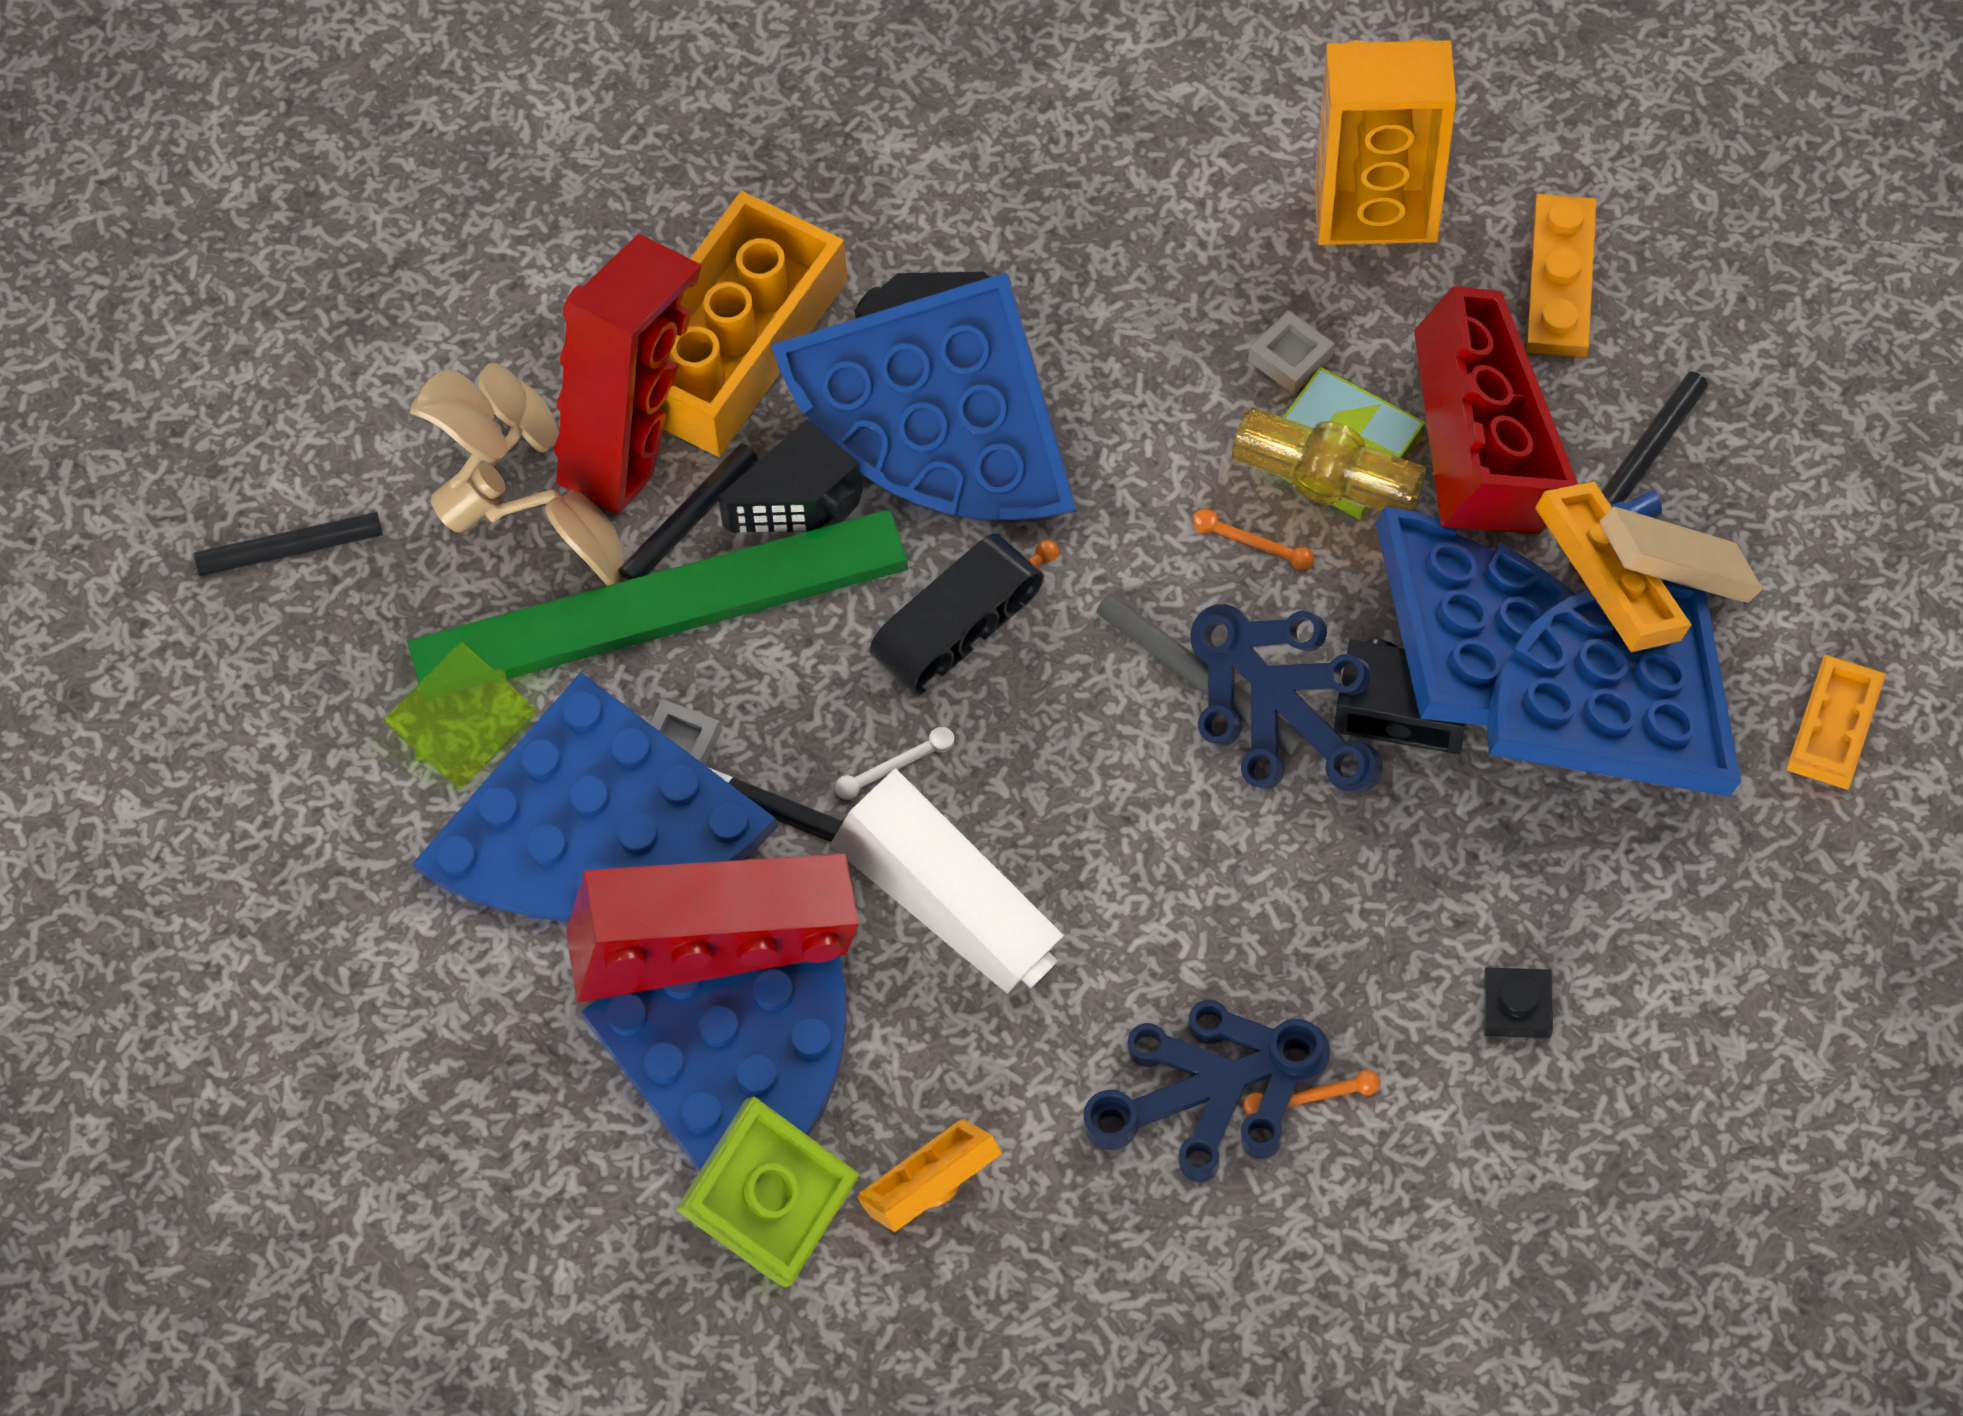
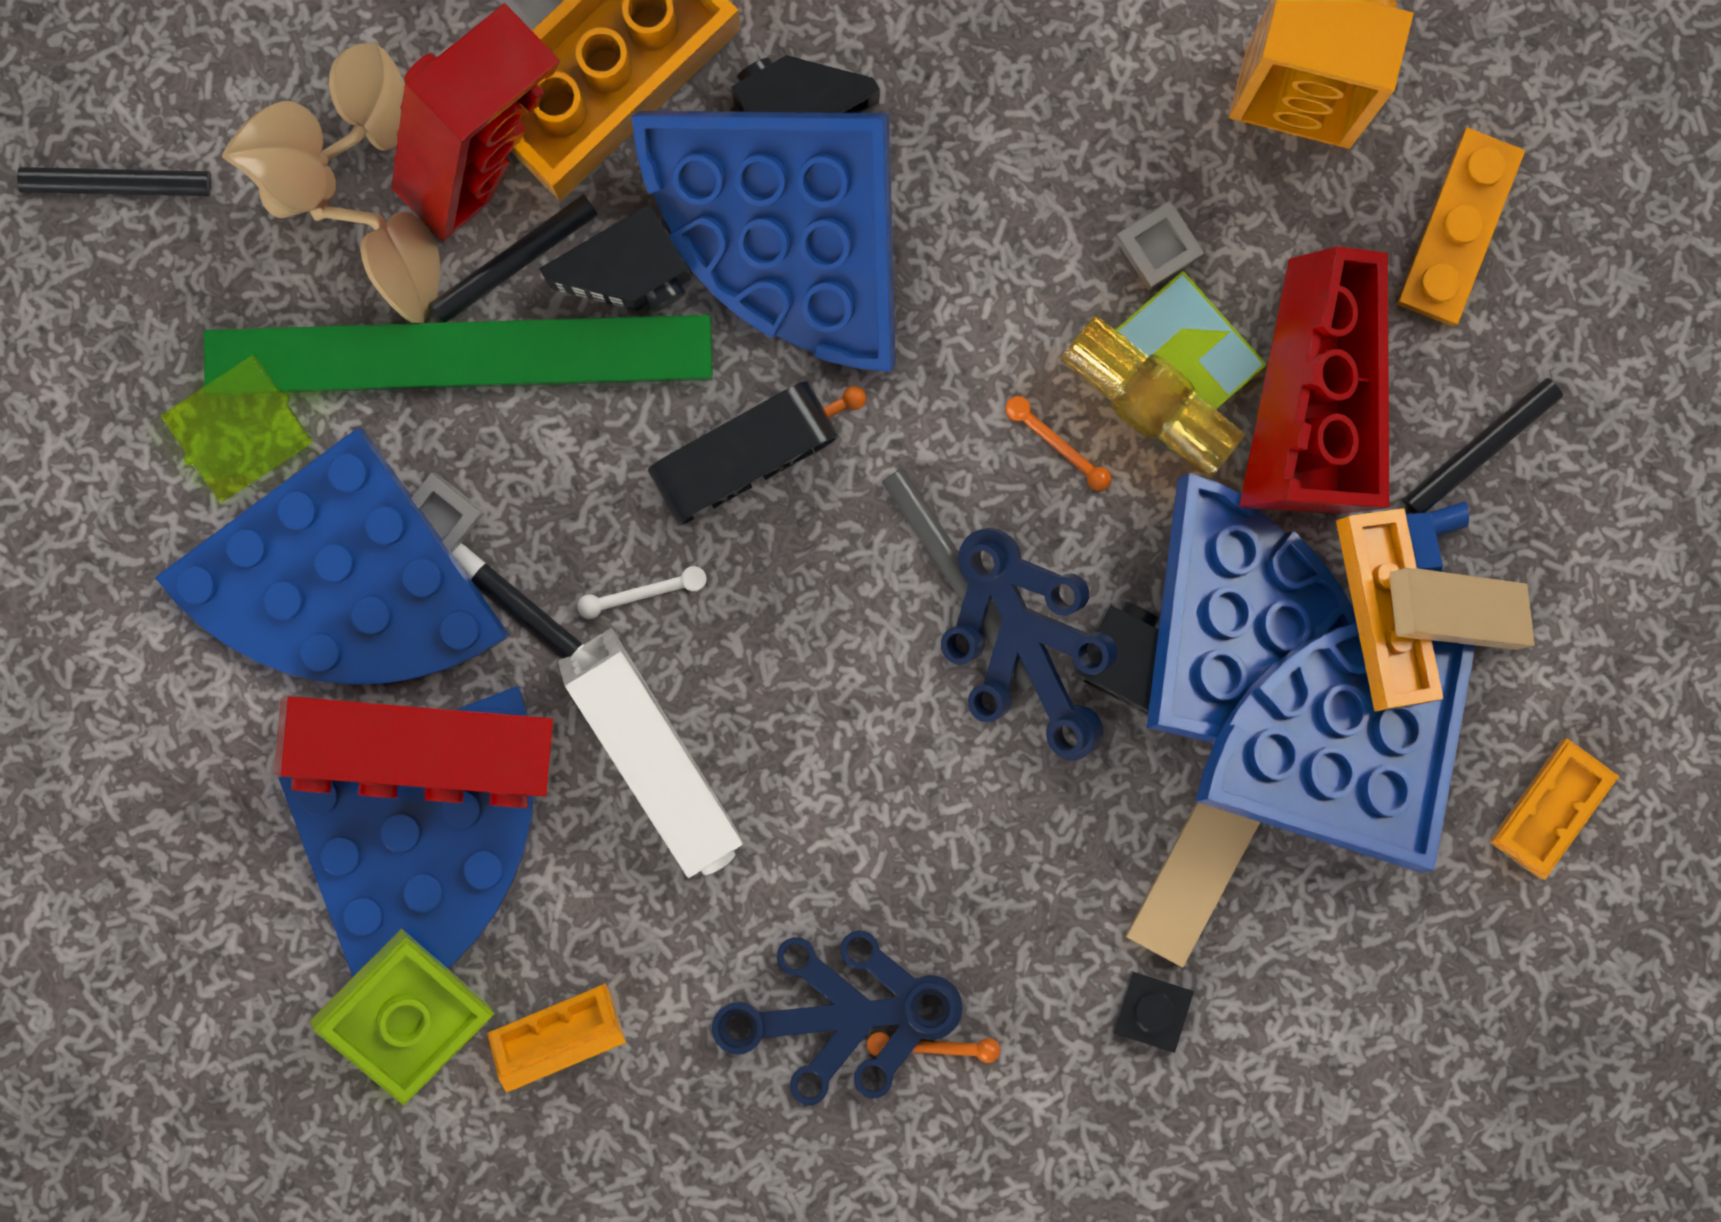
camera: 10 degrees right, 25 degrees up
none -> tan tile [1125,802,1260,968]

